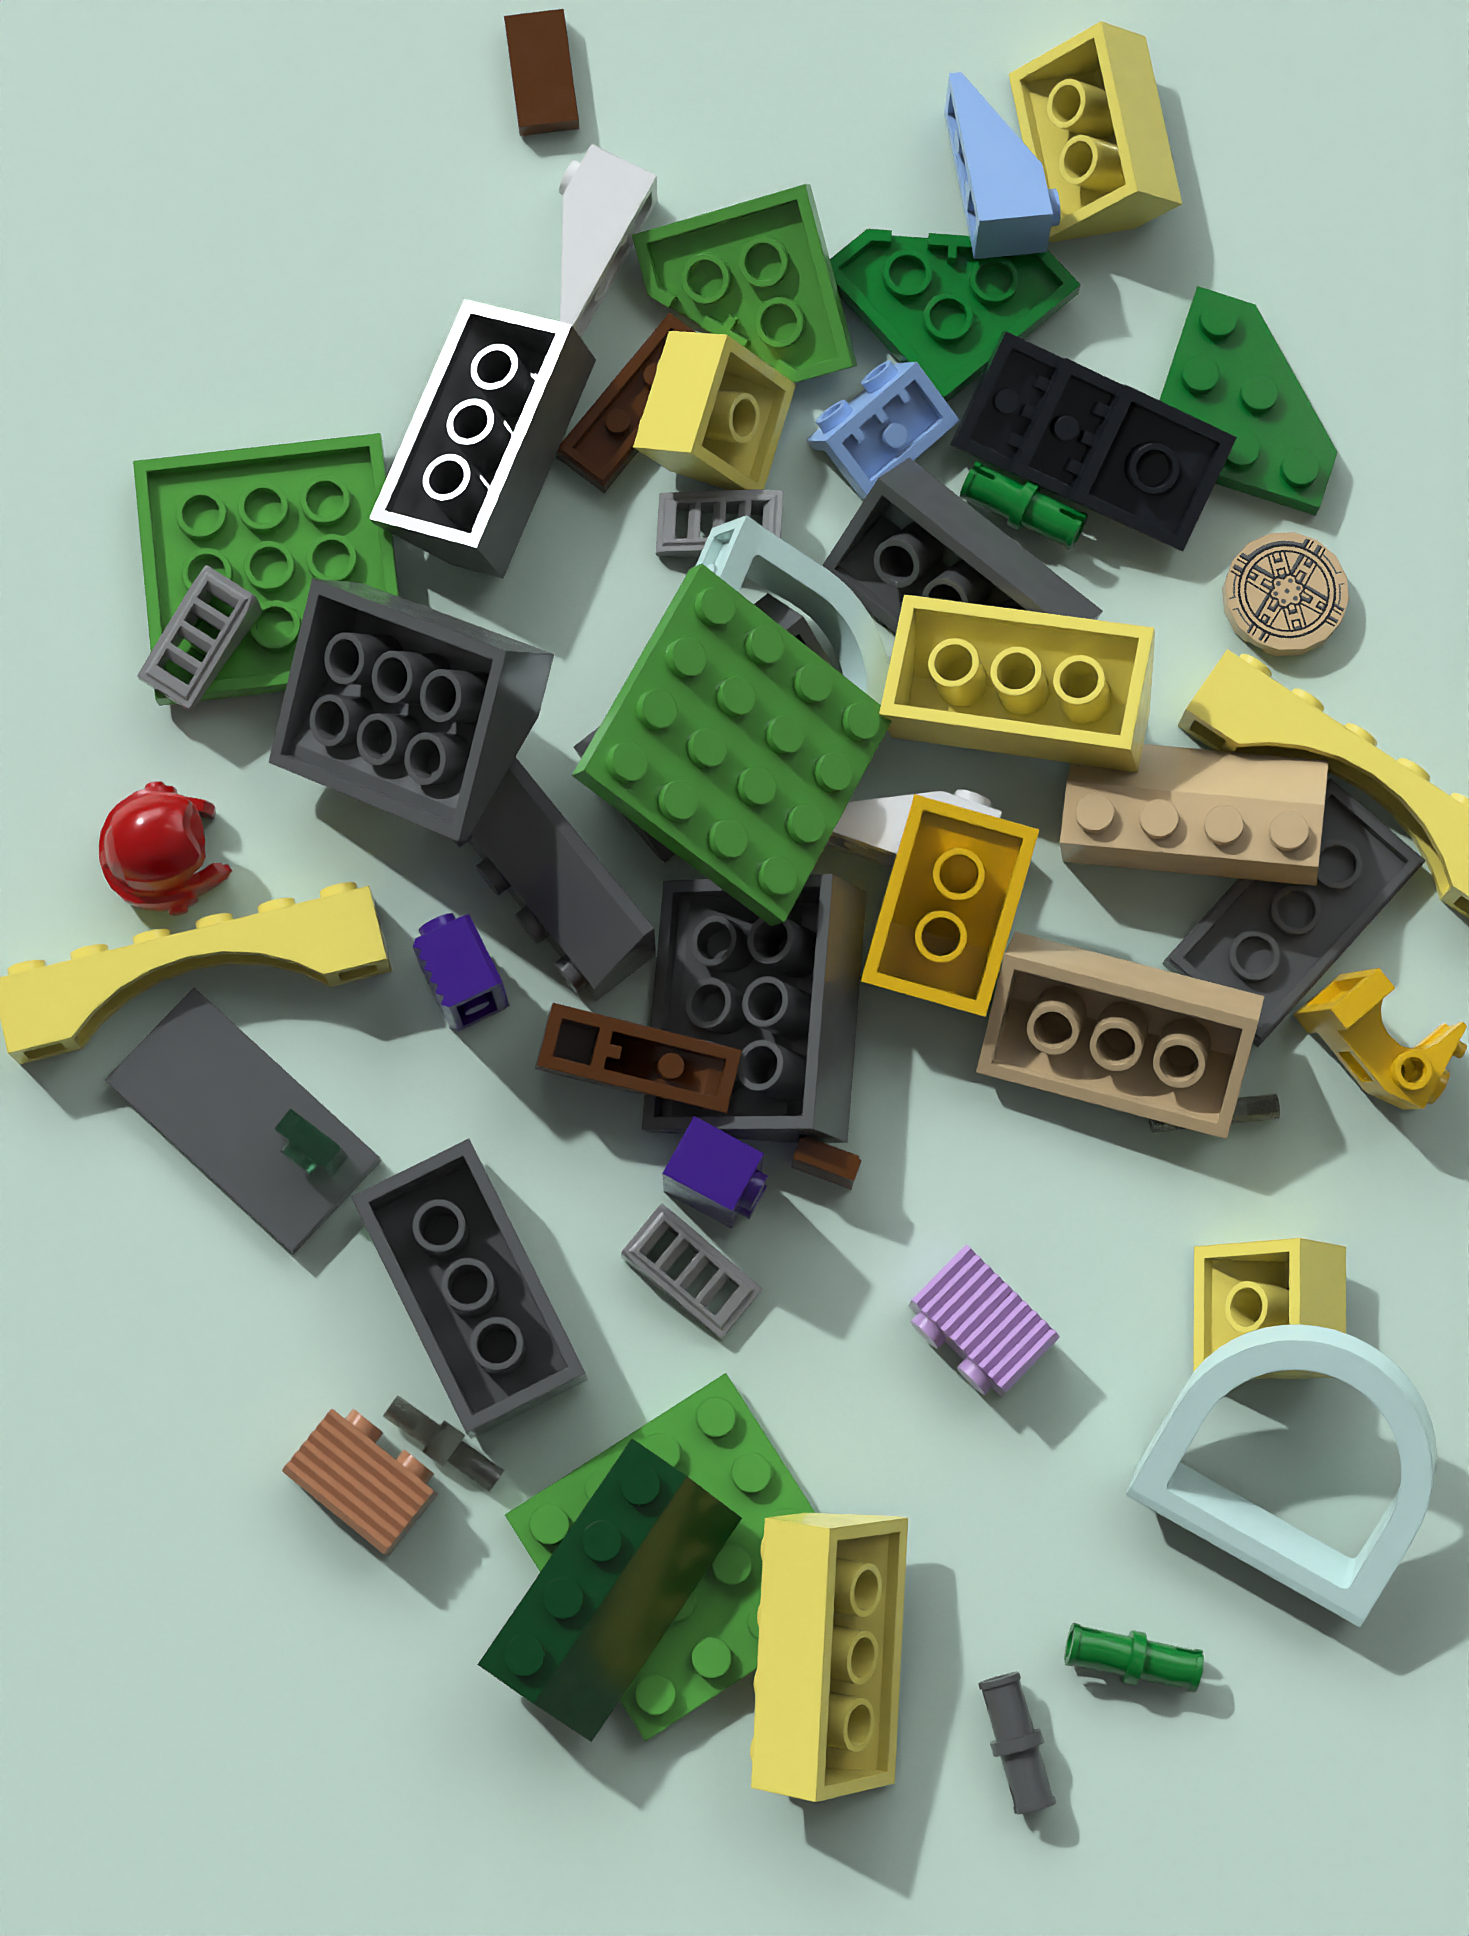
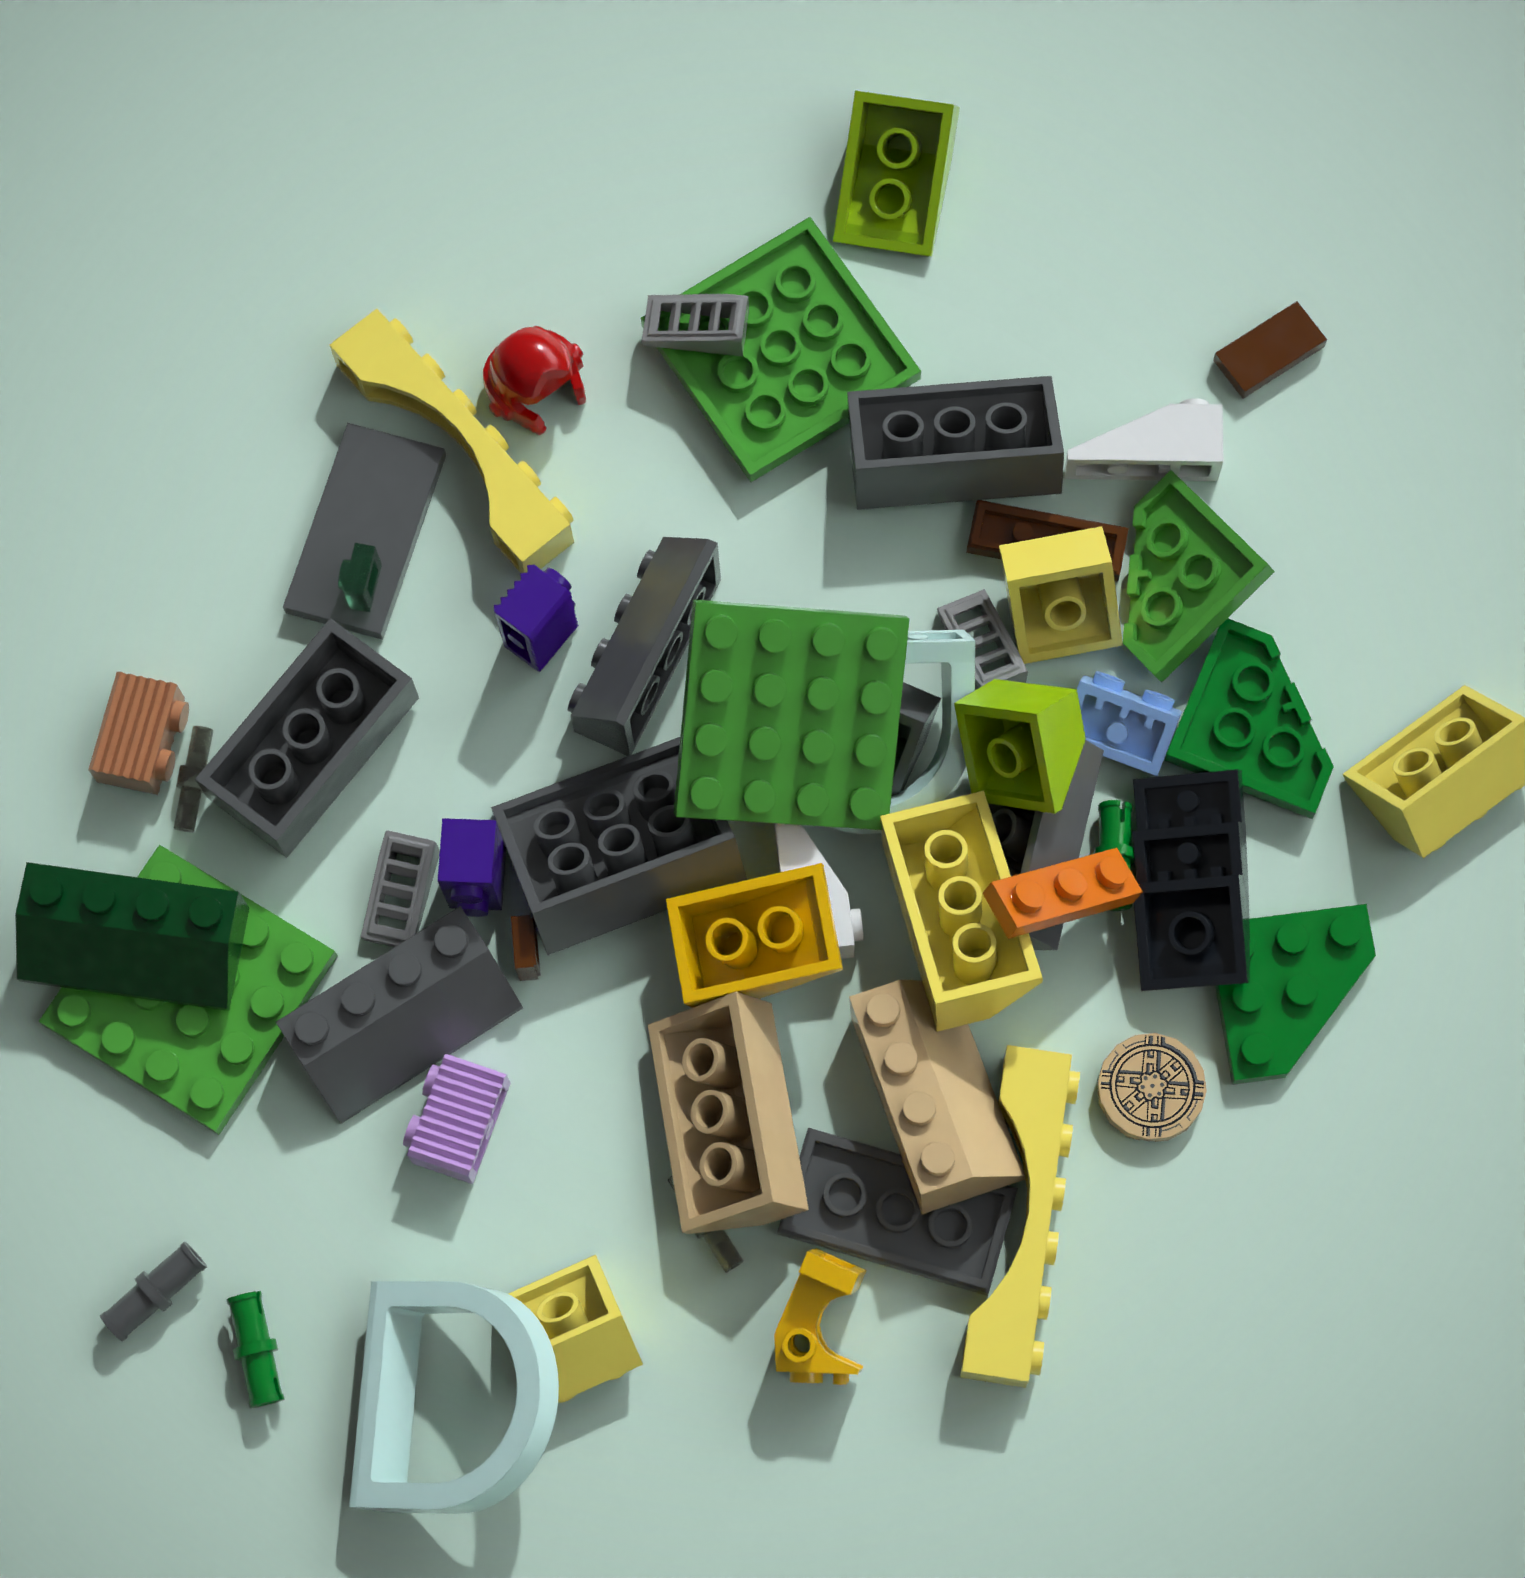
camera: 70 degrees right, 5 degrees down
dark grey slope [268,579,554,841] -> none
reddish brown slope [535,1003,742,1114] -> none
light yellow slope [750,1513,908,1802] -> none
light blue slope [944,72,1060,259] -> none
none -> dark grey slope [276,906,523,1124]
none -> lime slope [833,90,960,257]
none -> lime slope [954,679,1086,814]
none -> orange plate [983,848,1143,939]

